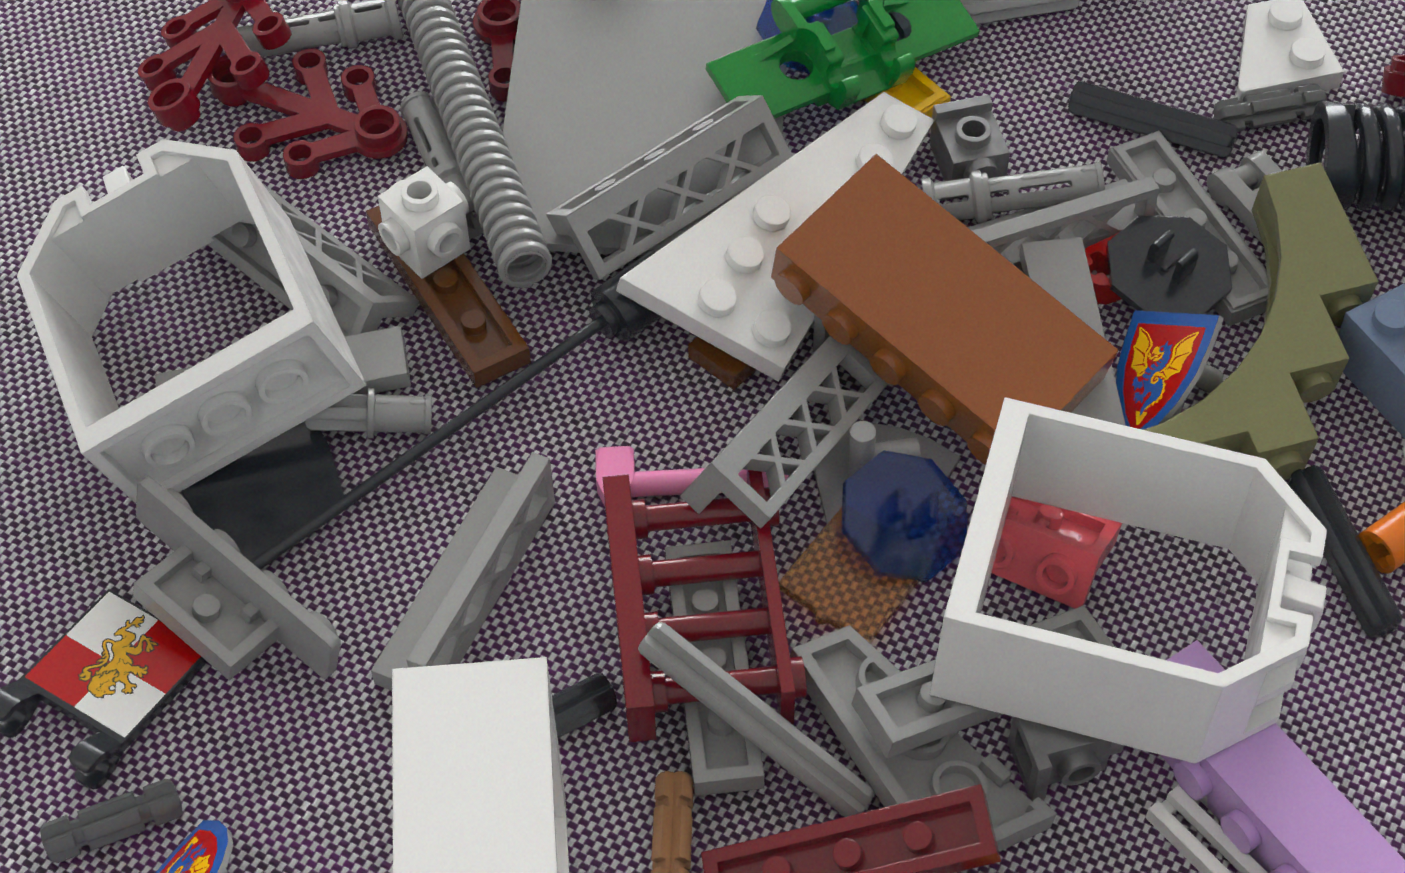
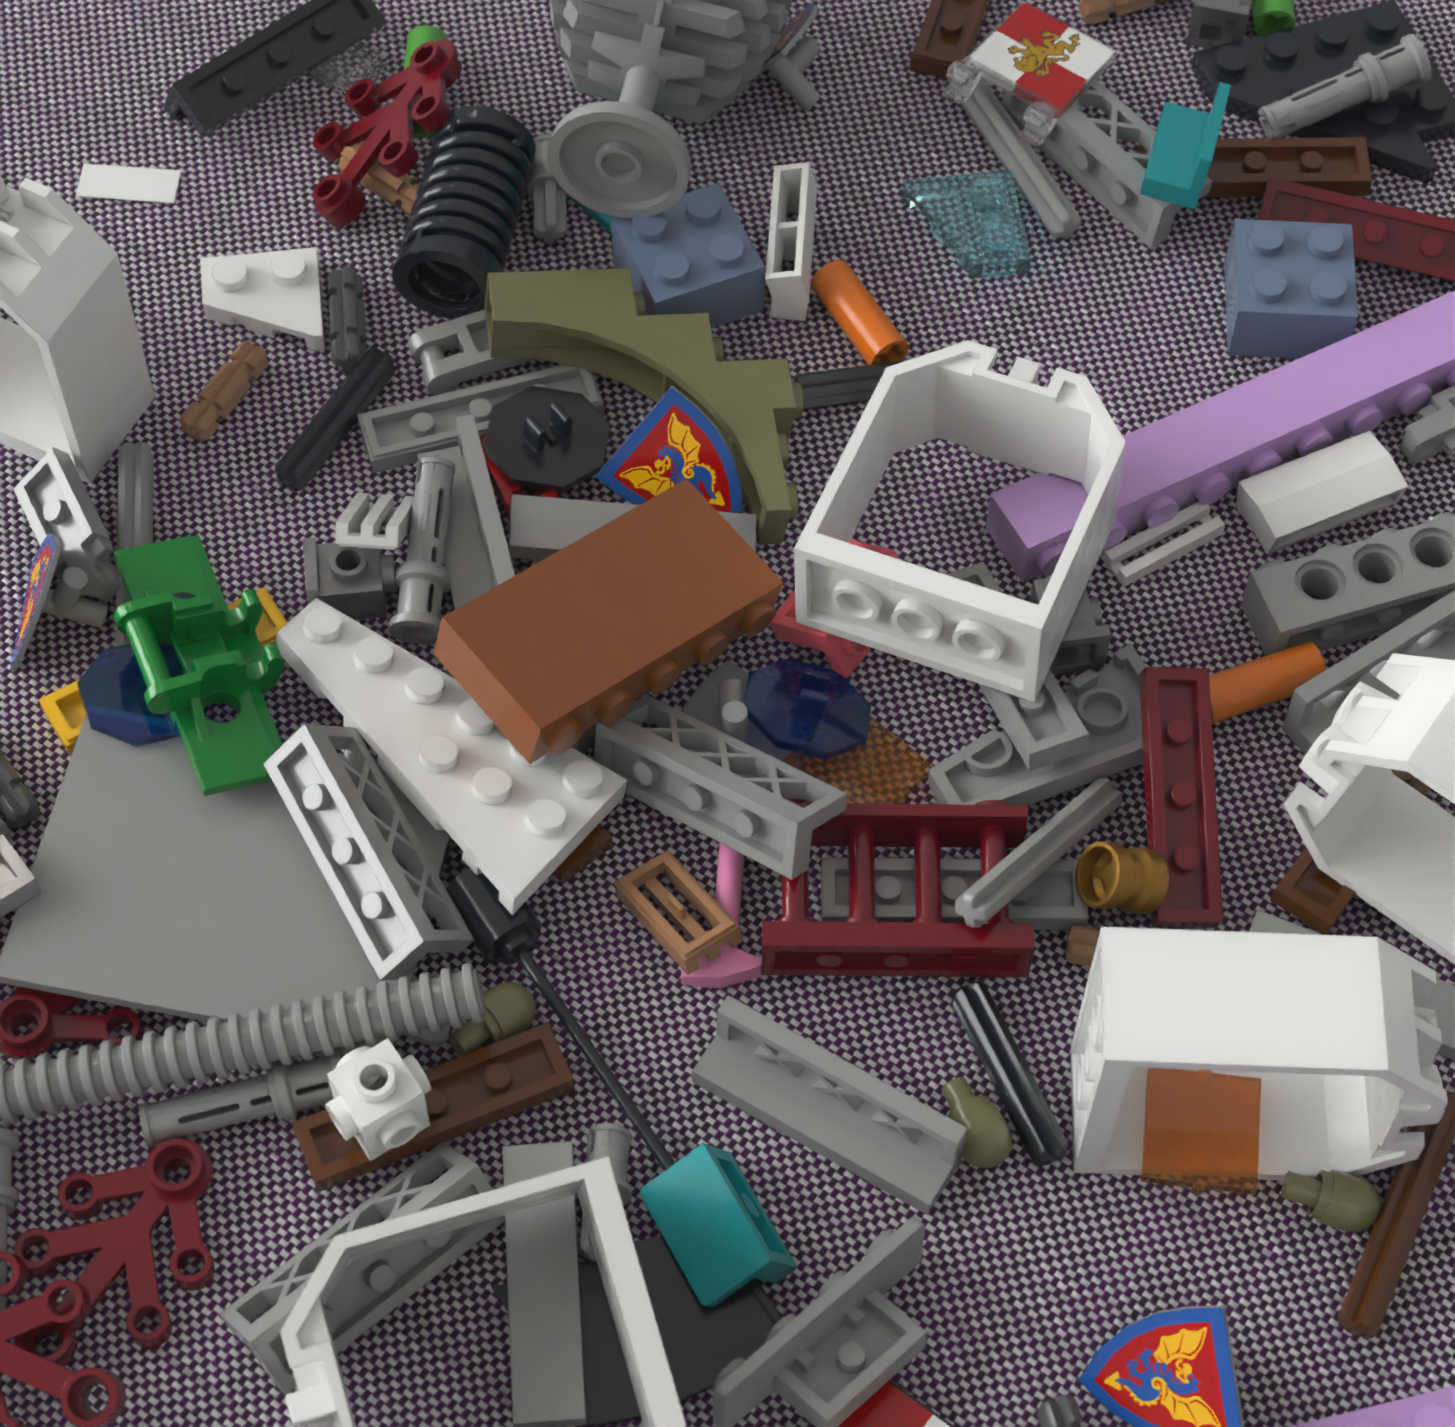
camera: 85 degrees left, 5 degrees up
none -> medium nougat axle [180,341,268,442]
none -> white tile [335,493,414,550]
none -> olive cylinder [448,982,536,1056]
none -> medium nougat tile [613,850,743,975]
none -> teal panel [640,1143,798,1307]
none -> pearl gold wheel [1075,842,1169,914]

